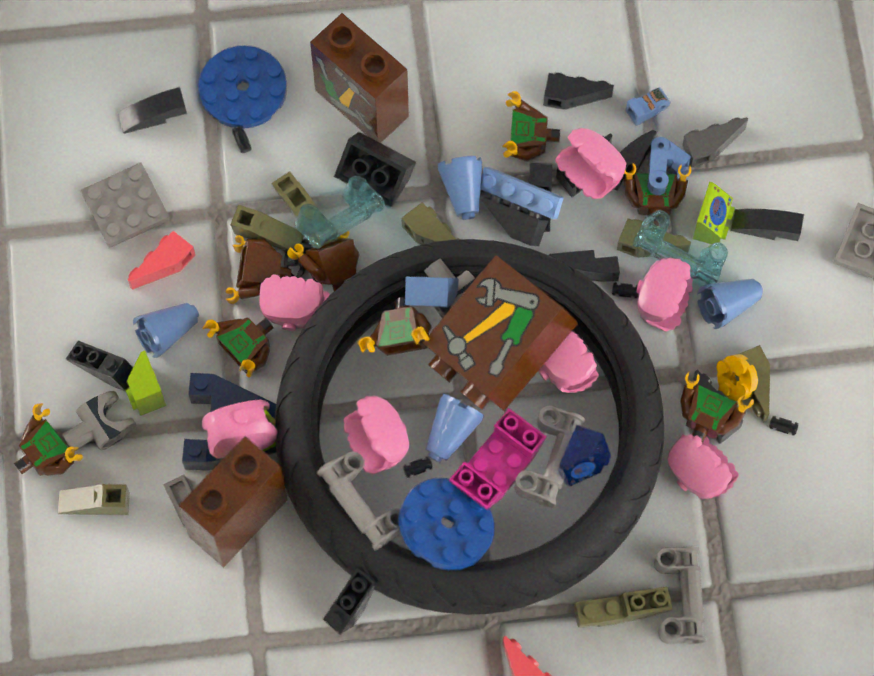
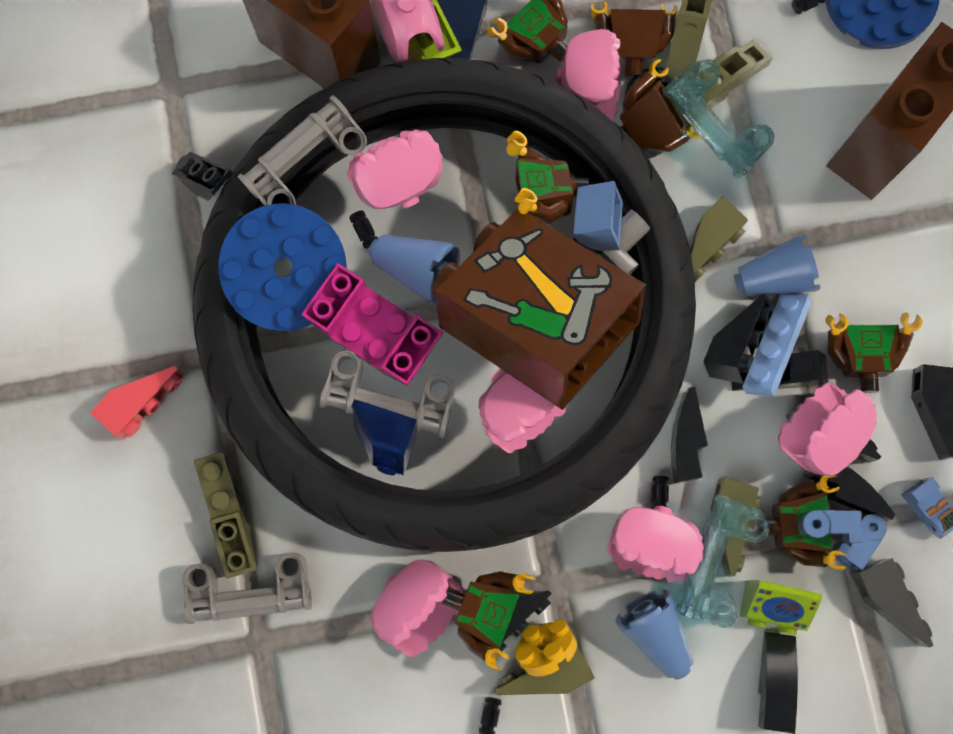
camera: 85 degrees right, 10 degrees up
black slope [334,132,416,207] -> none

